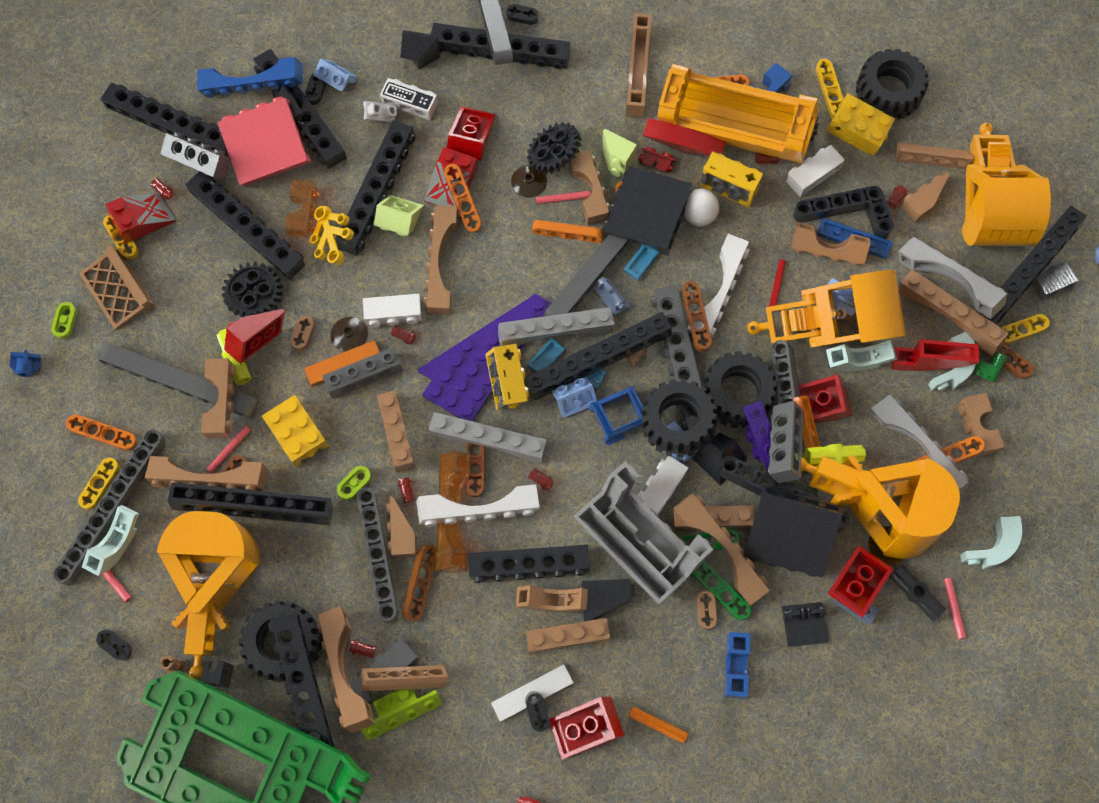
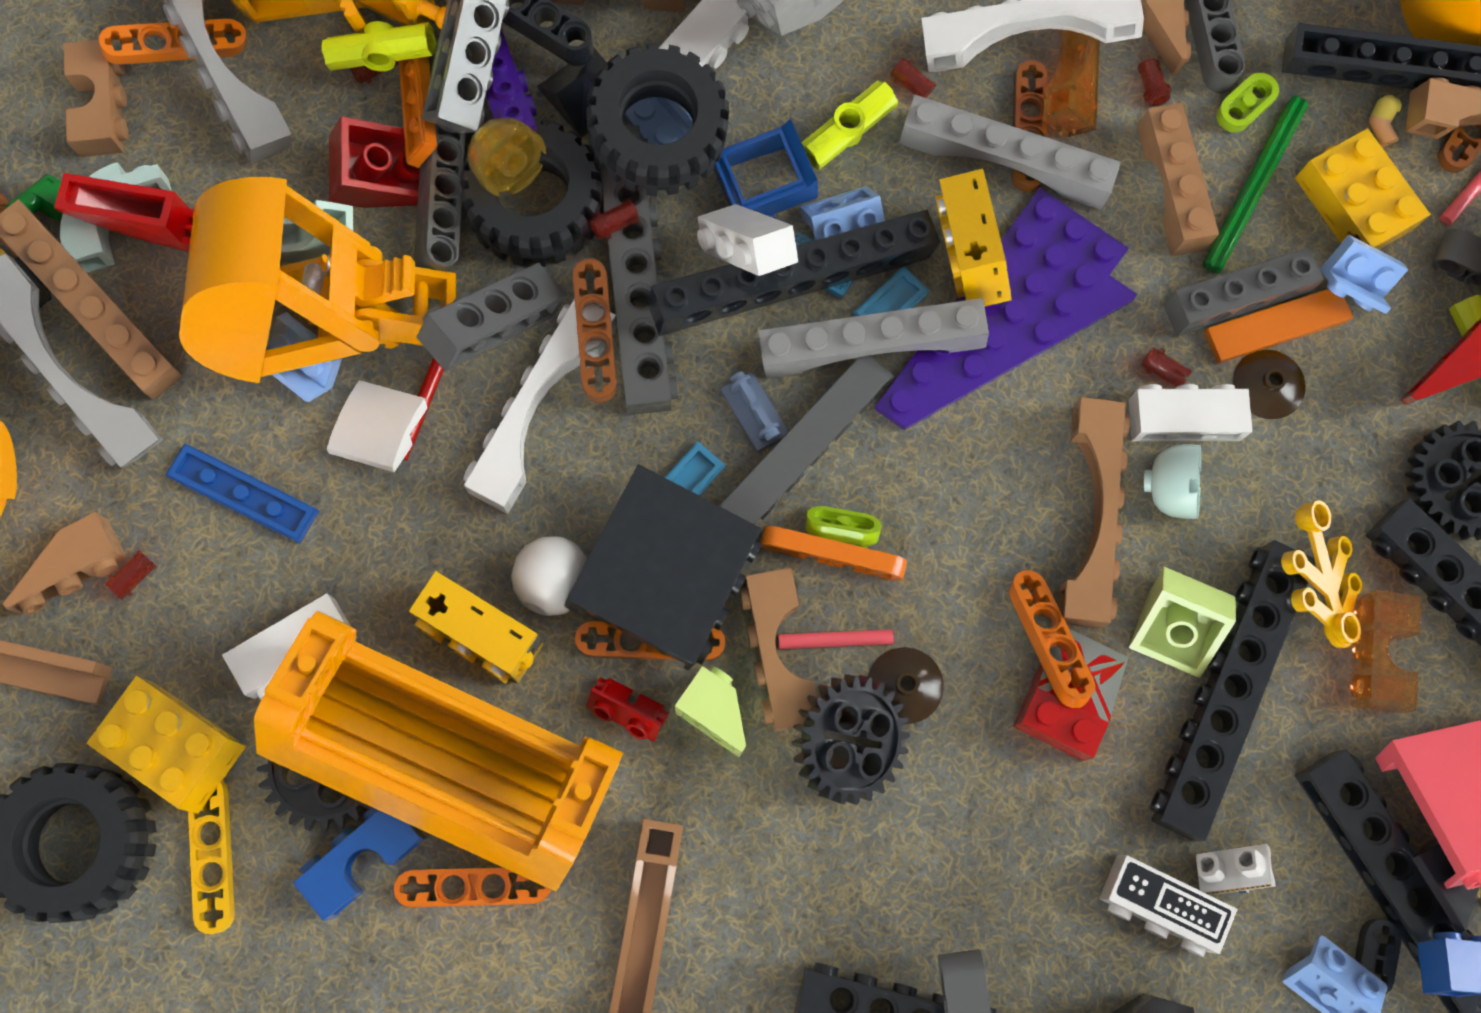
camera: 175 degrees right, 5 degrees up
medium nougat beam [290,316,315,351] -> none
red slope [447,106,495,161] -> none
red slope [643,119,726,158] -> none
medium nougat arch [791,222,870,265] -> none
black beam [793,186,894,239] -> none
none -> white slope [327,380,428,472]
none -> dark grey brick [417,262,567,372]
none -> clear yellow cylinder [468,117,546,196]
none -> clear red pin [589,199,640,240]
none -> white brick [697,204,798,276]
none -> neon yellow piece [801,80,898,171]
none -> lime plate [805,506,882,548]
none -> light aqua cylinder [1144,444,1201,519]
none -> green axle [1203,95,1308,274]
none -> light blue bracket [1319,235,1409,314]
none -> arm [1368,95,1402,148]

